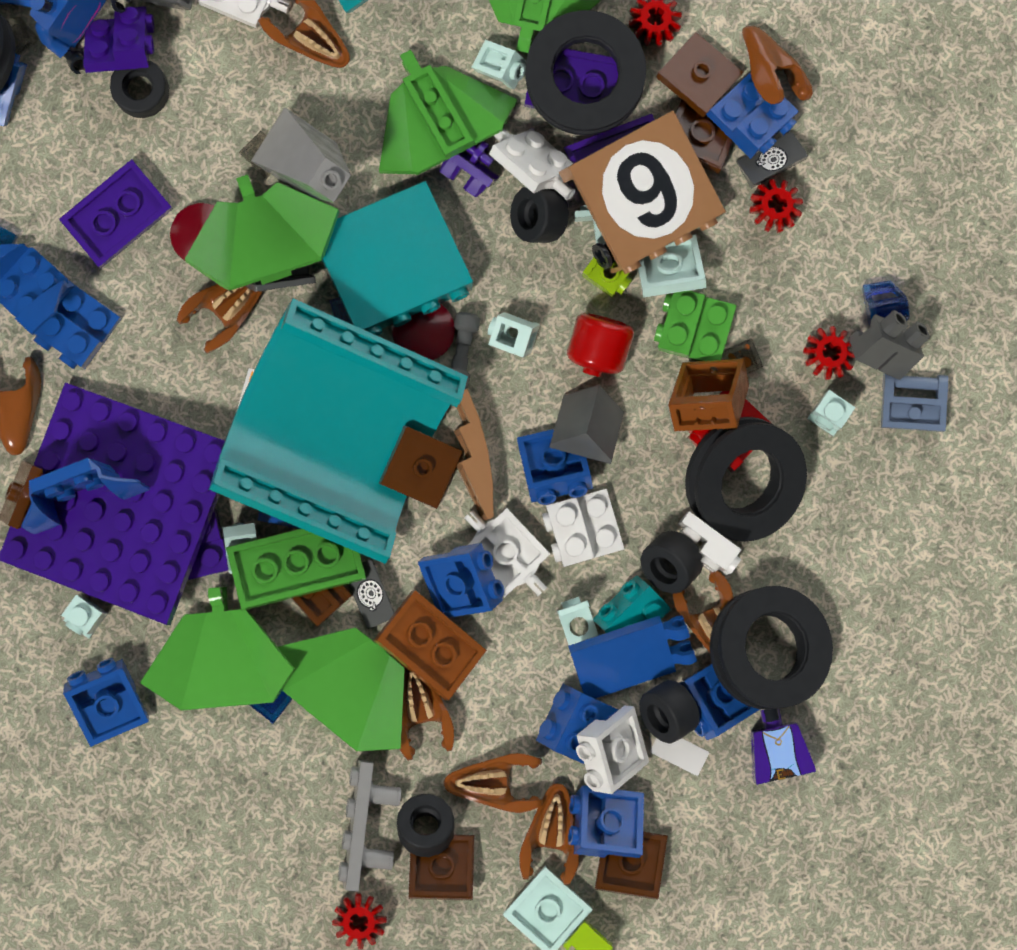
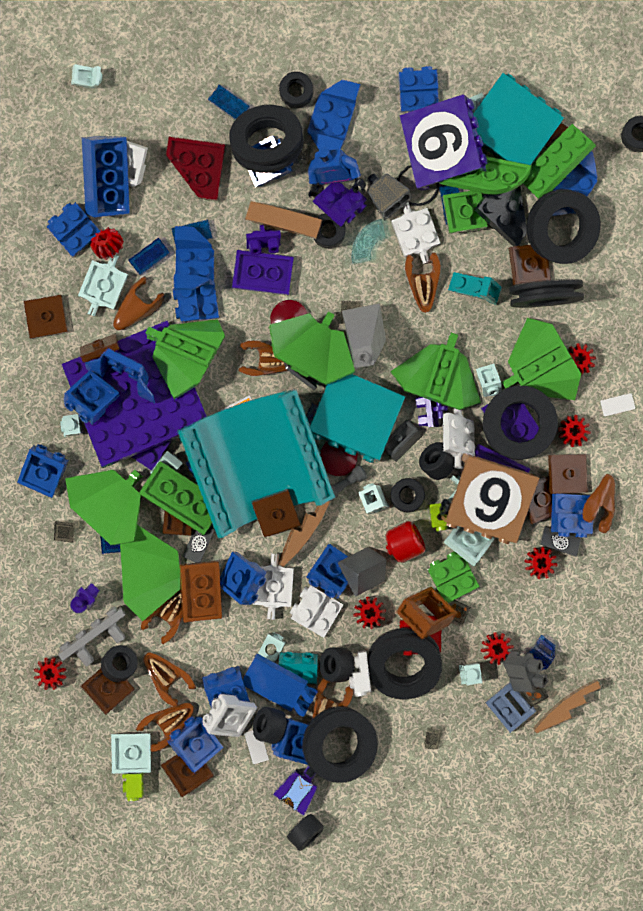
camera: 45 degrees right, 0 degrees up
none -> clear smoke slope [54,521,75,543]
none -> blue plate [64,370,119,425]
none -> dark purple hips [70,583,99,614]
none -> bright green panel [145,319,225,399]
none -> medium nougat slope [245,201,322,239]
none -> dark purple hips [246,225,281,255]
none -> black tyre [287,814,324,851]
none -> clear light blue tile [351,219,385,265]
none -> red gear [353,596,386,629]
none -> dark grey slope [384,419,423,462]
none -> black tyre [390,478,425,513]
none -> clear smoke slope [424,727,442,749]
none -> clear smoke slope [522,687,549,707]
none -> medium nougat slope [533,680,601,733]

